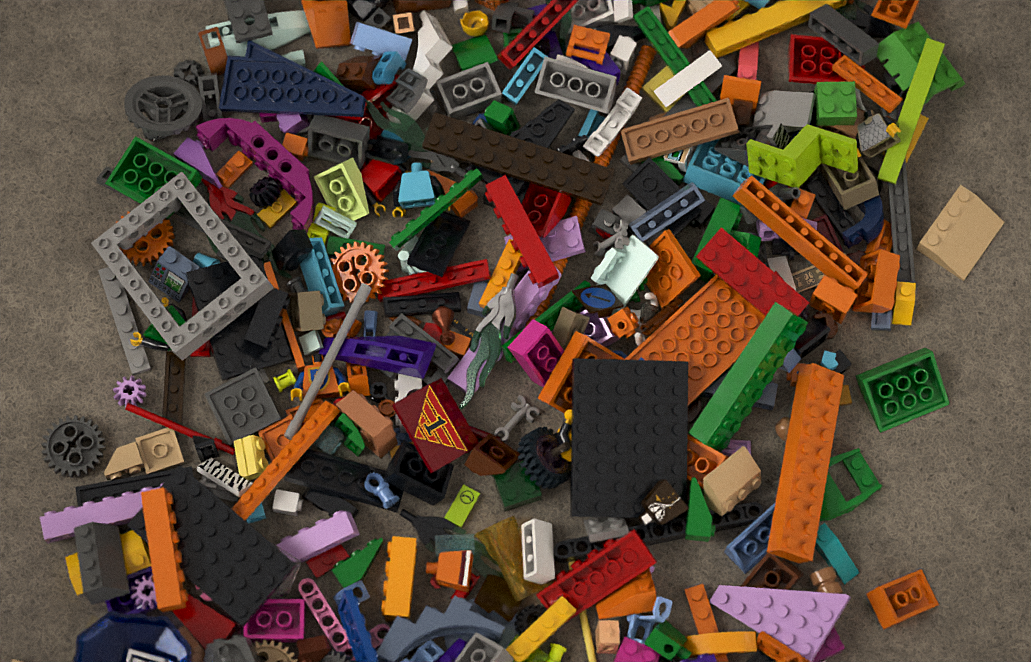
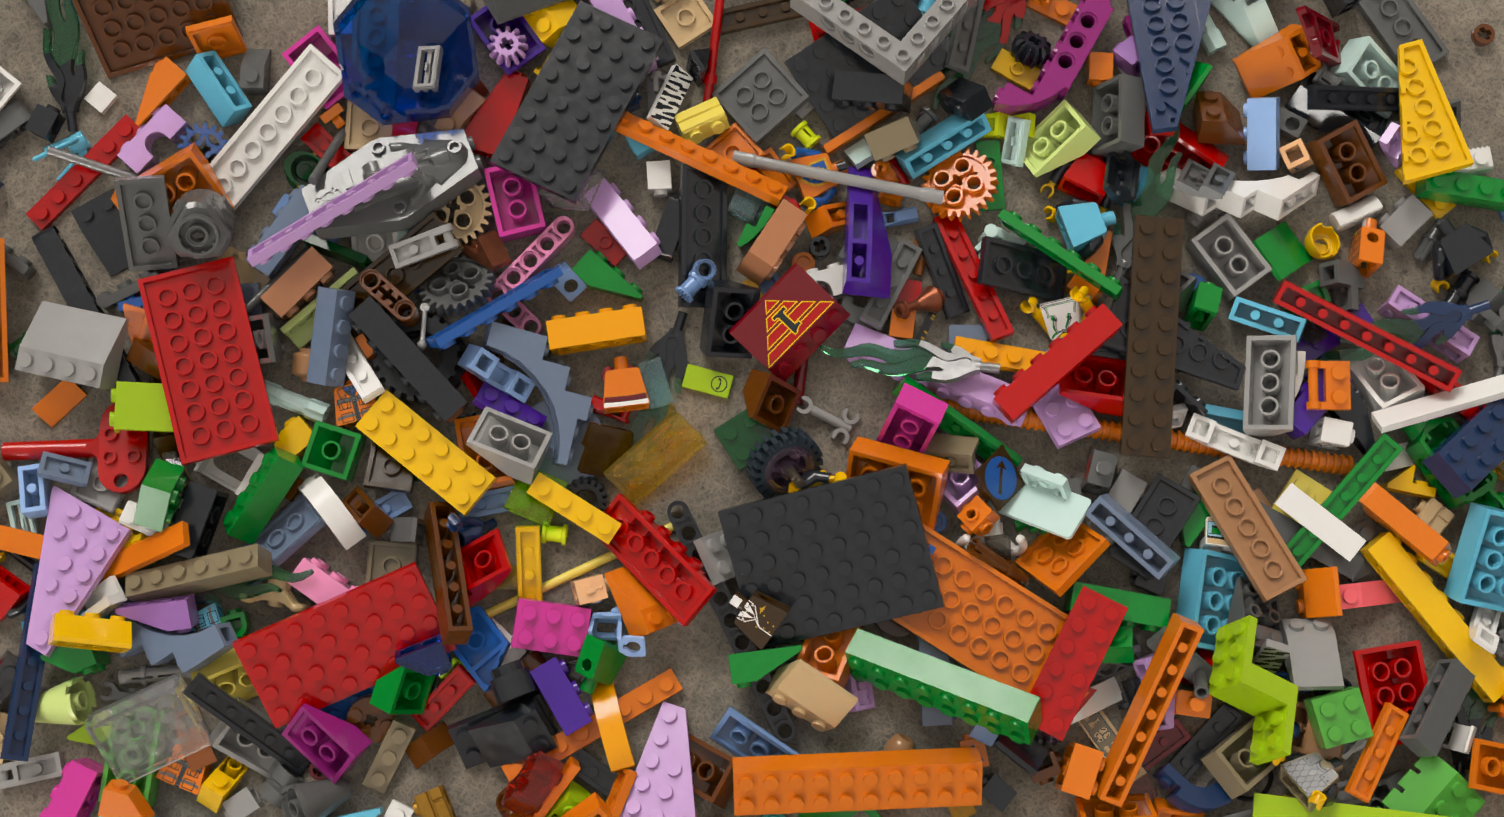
camera: 80 degrees right, 10 degrees up
orange brick [141,487,188,612] -> none
dark azure leg [372,51,406,85] -> none
white brick [521,518,555,585] -> none
light grey bar [593,219,630,256] -> none
reddish brown bracket [732,98,753,126] -> none
medium azure piece [820,350,838,370] -> none
none -> torso [1020,286,1094,341]
none -> white piece [1442,723,1477,754]

